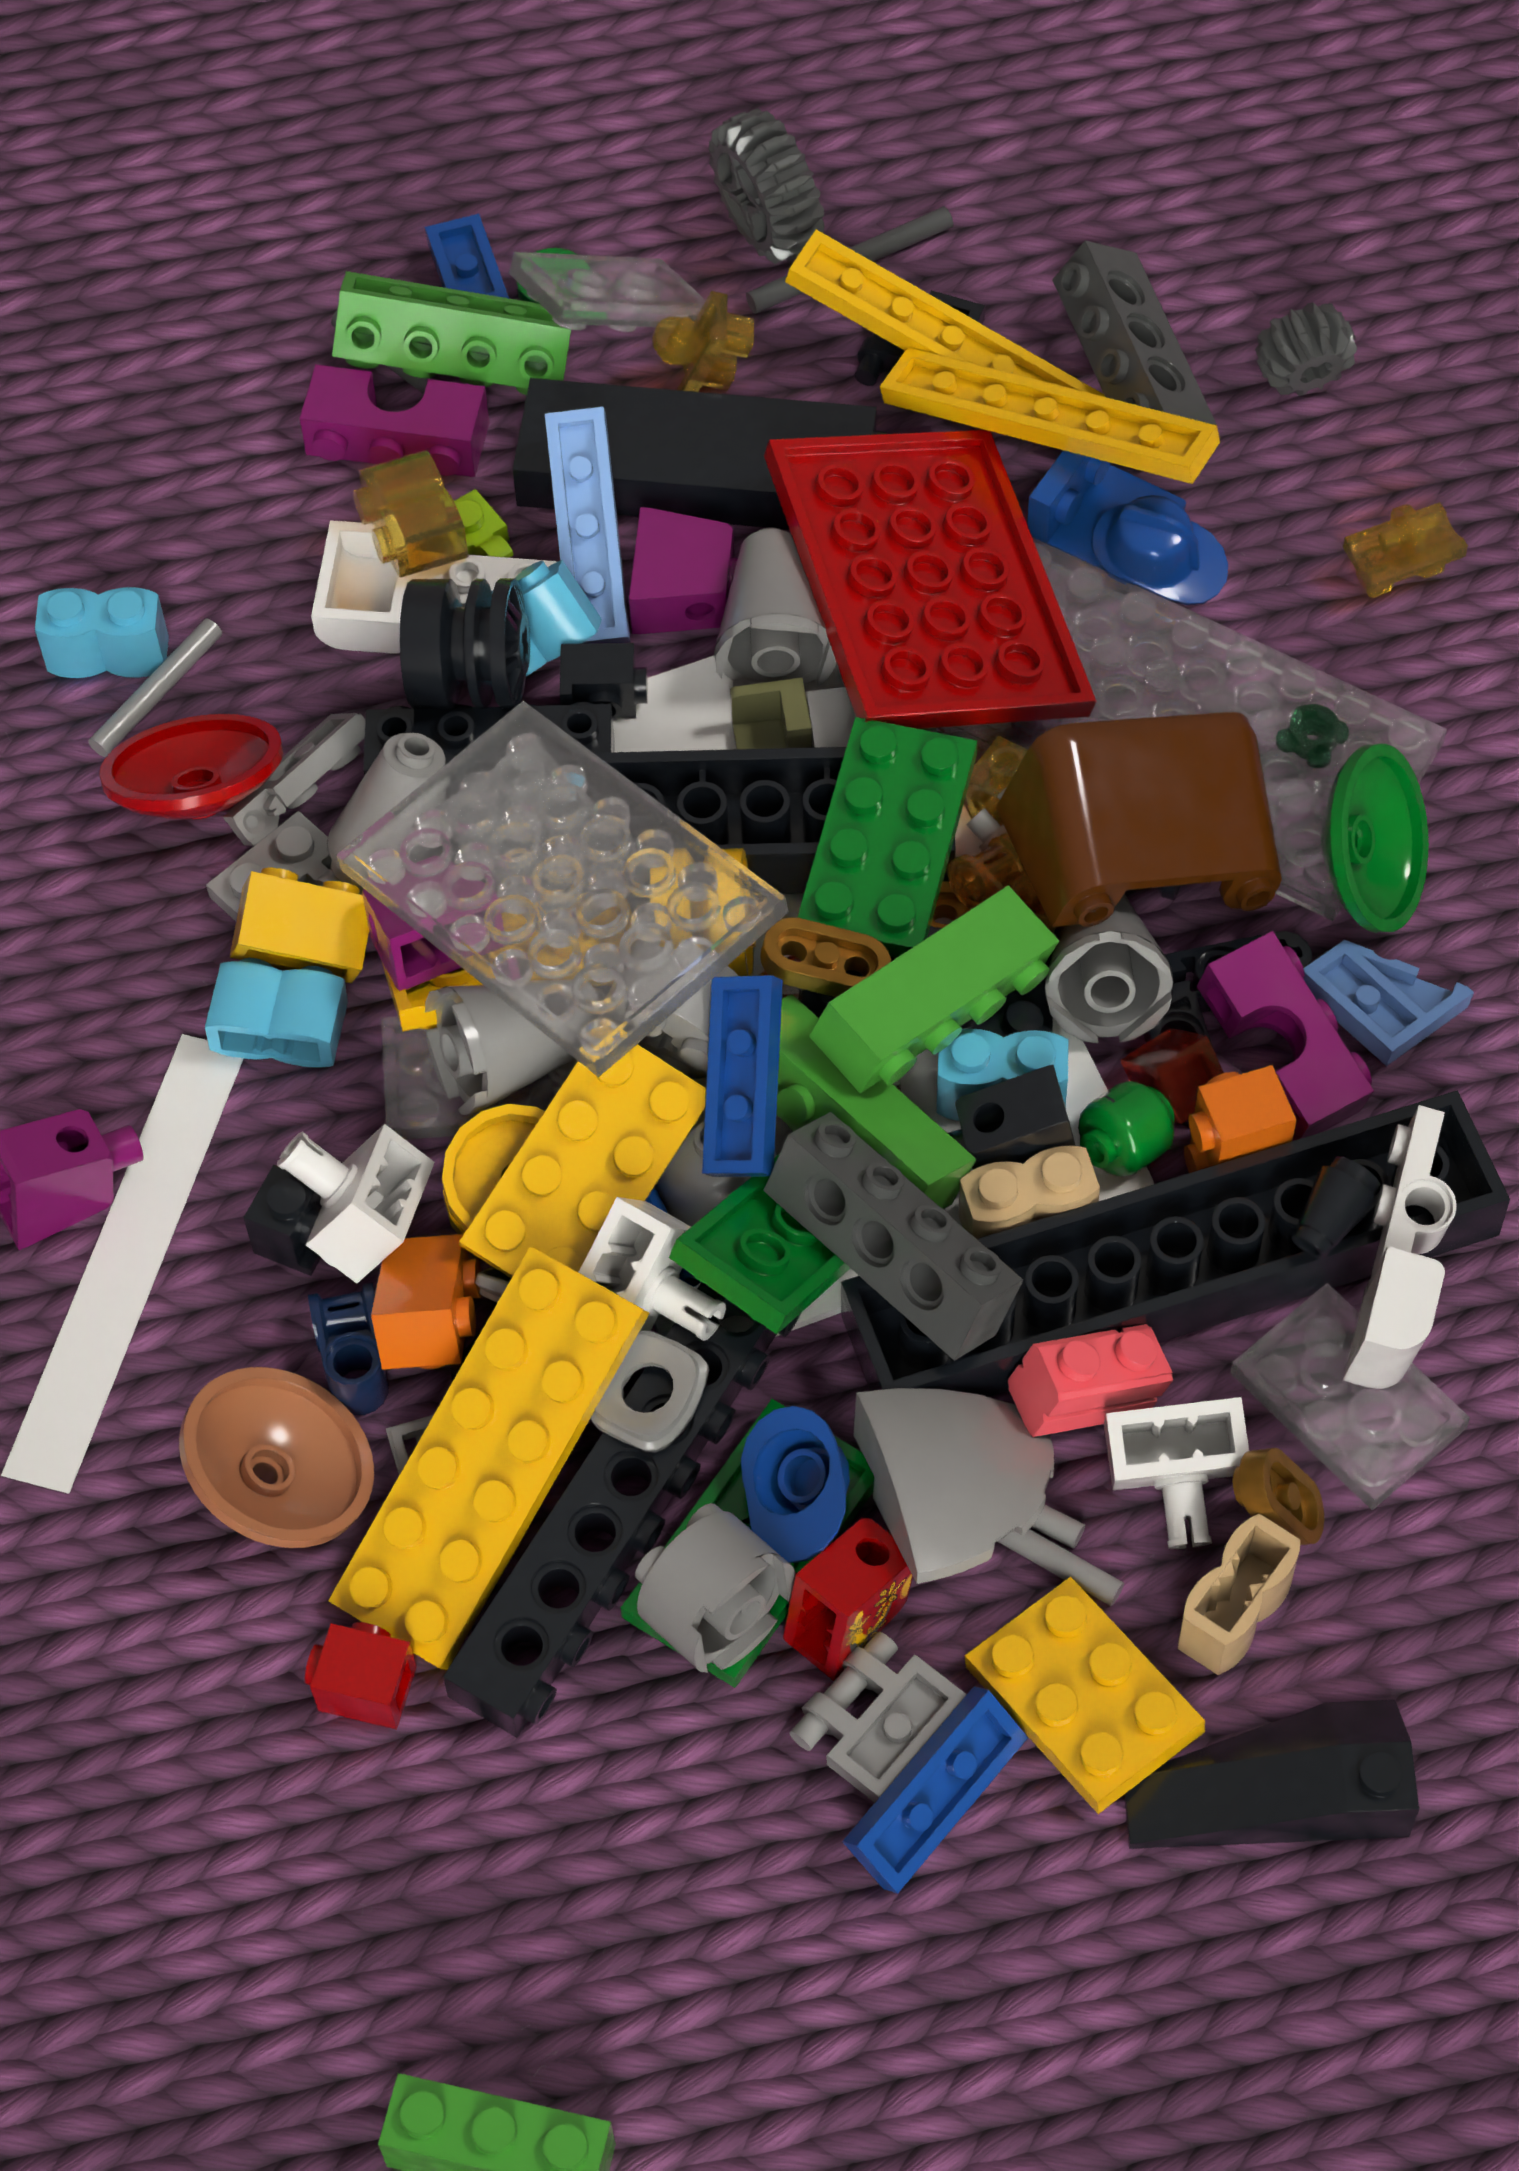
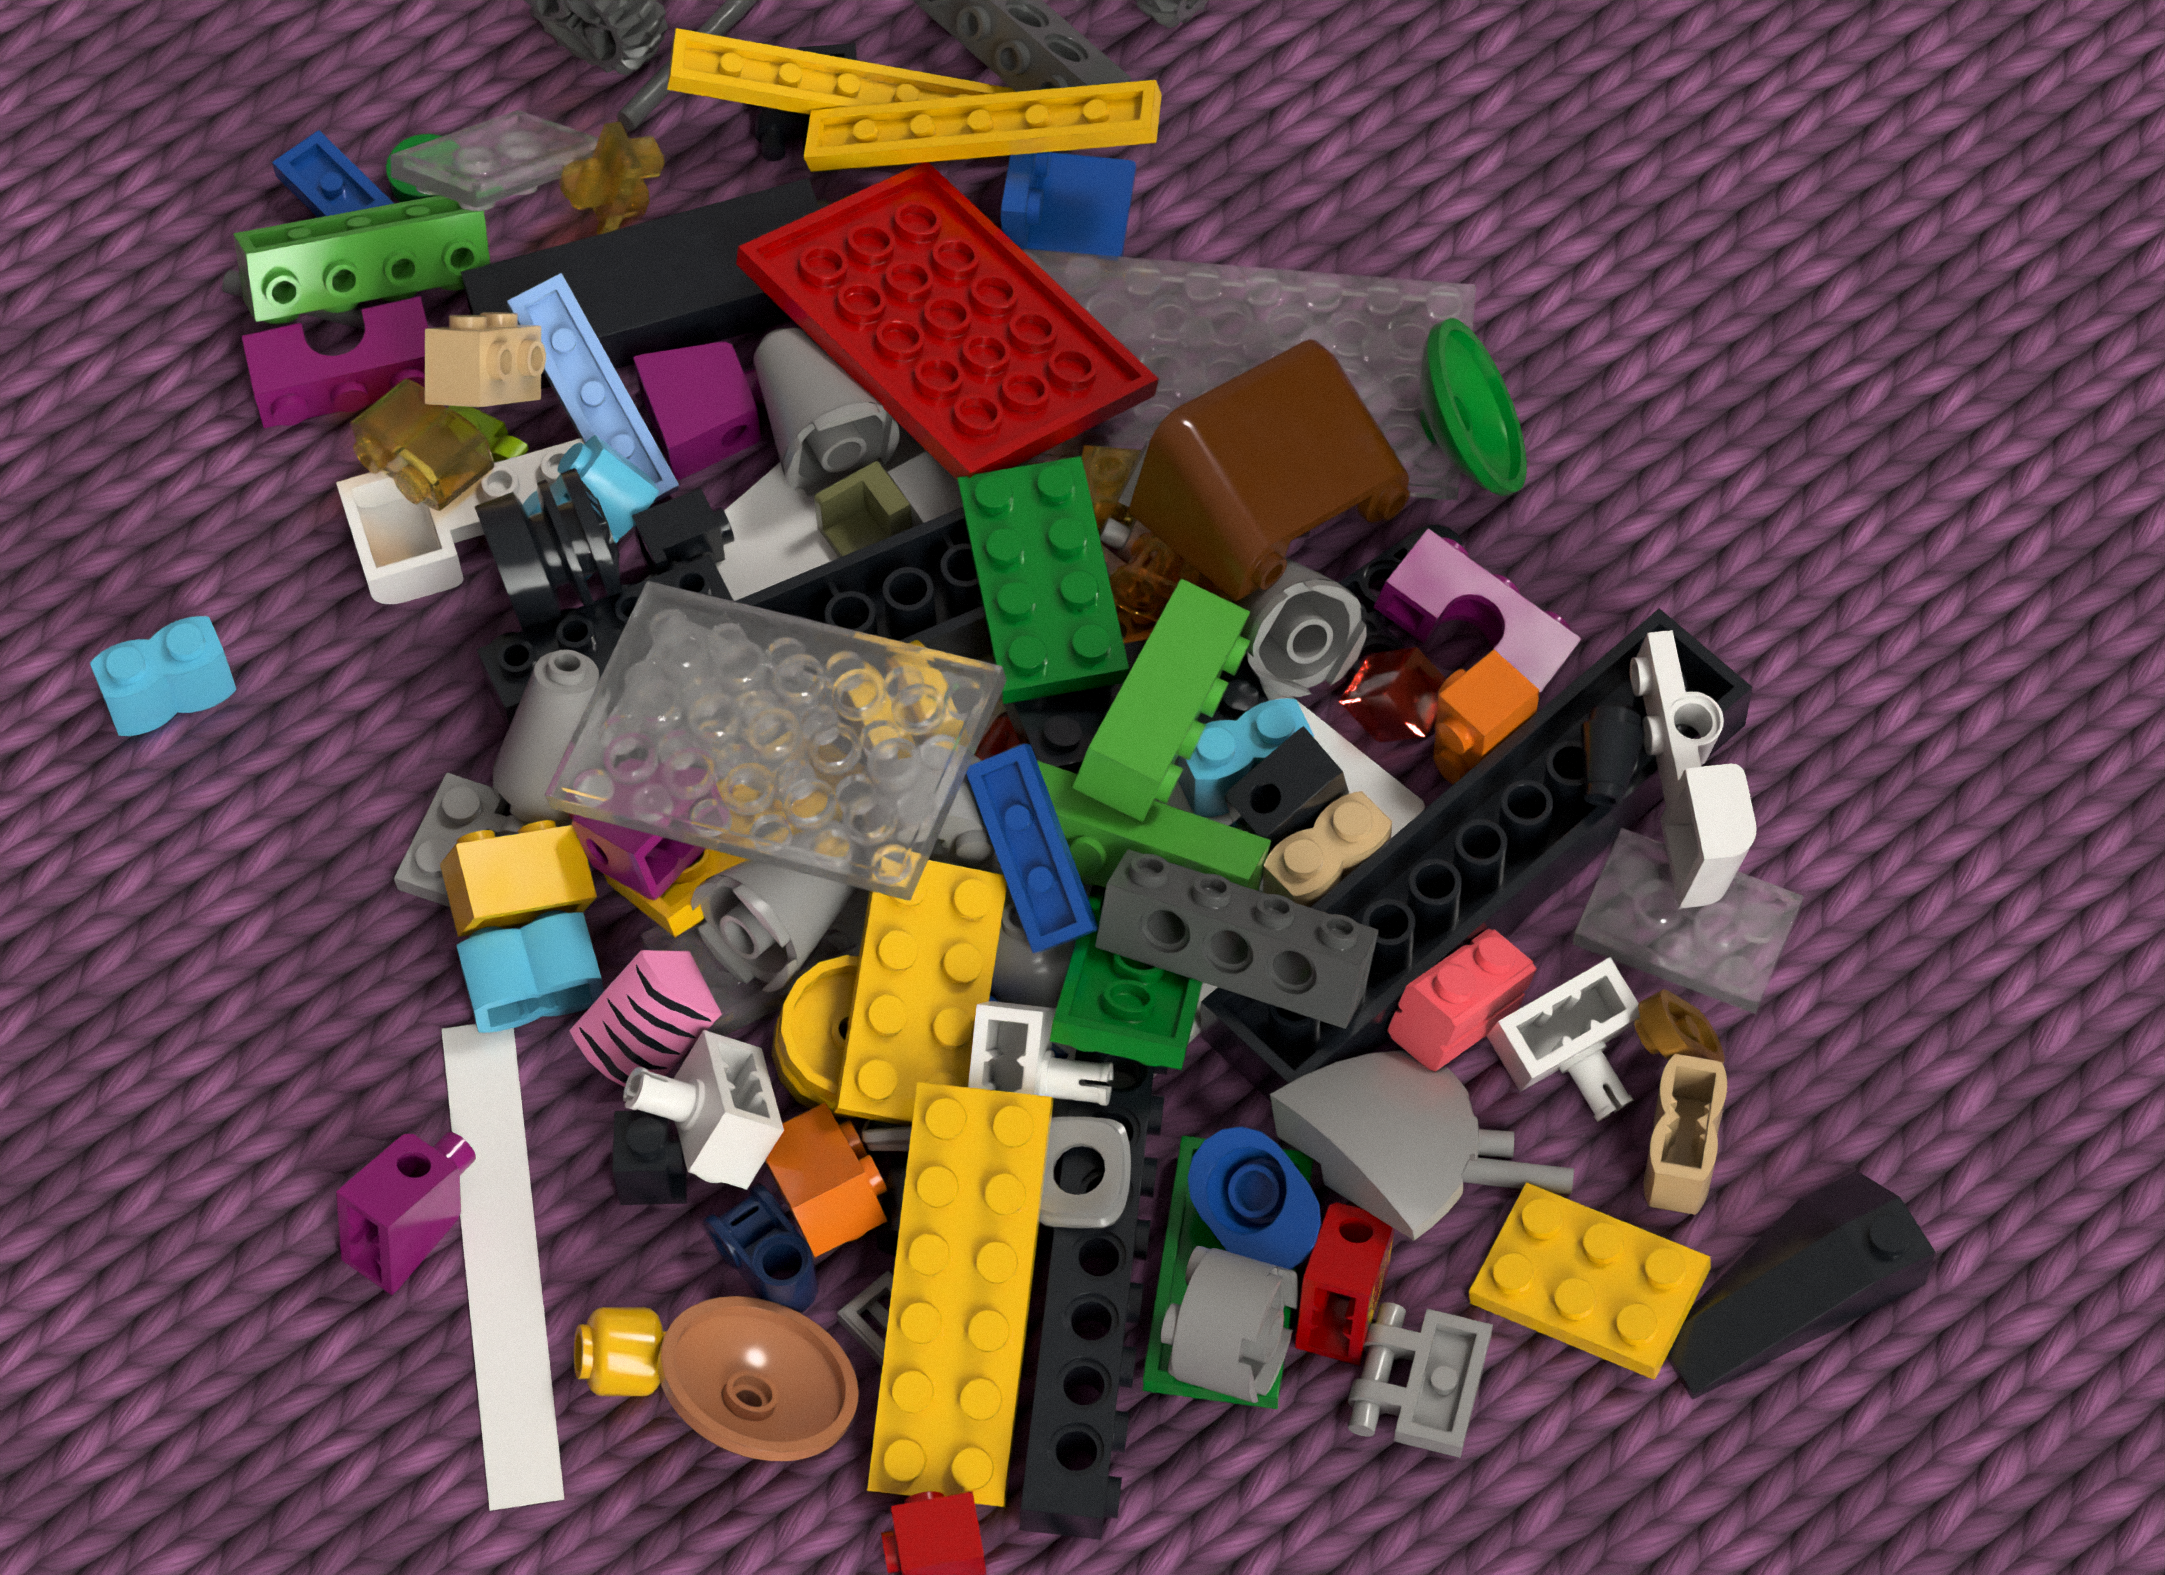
camera: 25 degrees left, 0 degrees up
light grey bar [88,618,222,757] -> none
red dish [99,714,283,819] -> none
light grey hinge [223,713,366,846] -> none
pearl gold plate [760,917,891,997] -> none
blue plate [842,1686,1029,1894] -> none
green head [1078,1081,1175,1177] -> none
blue piece [1091,495,1229,605] -> none
clear green plate [1276,704,1349,769] -> none
medium blue wing [1303,940,1474,1066] -> none
clear yellow hips [1343,502,1468,598] -> none
none -> tan brick [425,312,546,407]
none -> bright pink brick [569,950,722,1087]
none -> yellow head [574,1307,667,1396]

